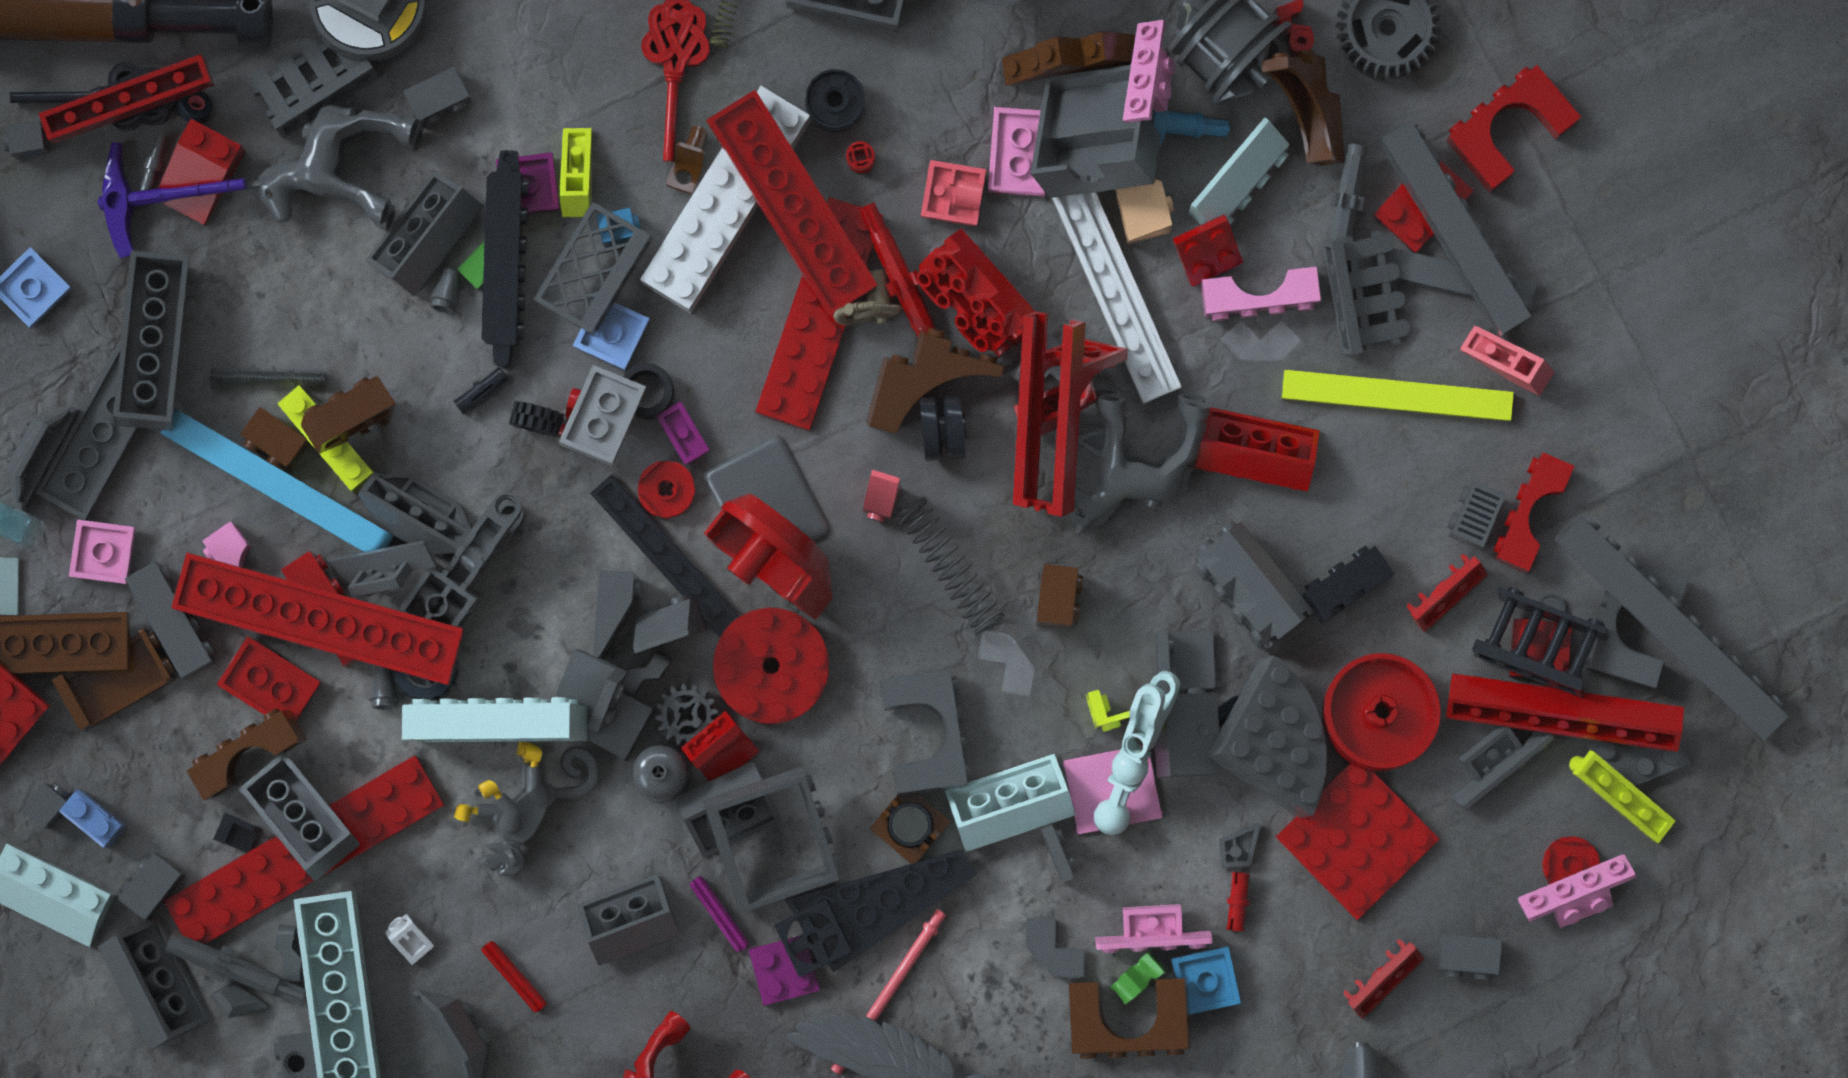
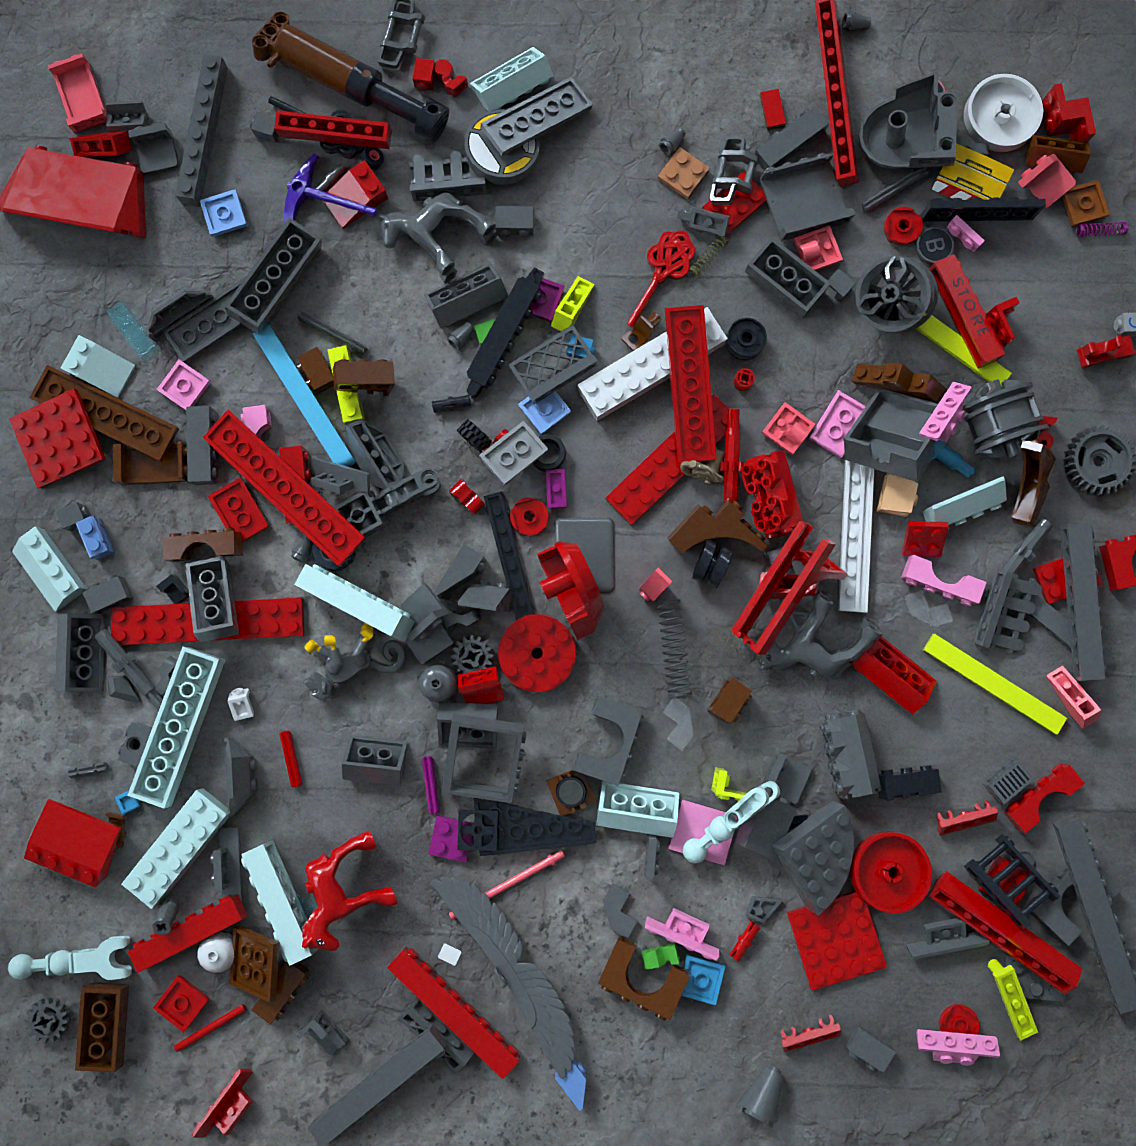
camera: 30 degrees right, 0 degrees up
none -> red leg [449,479,486,515]

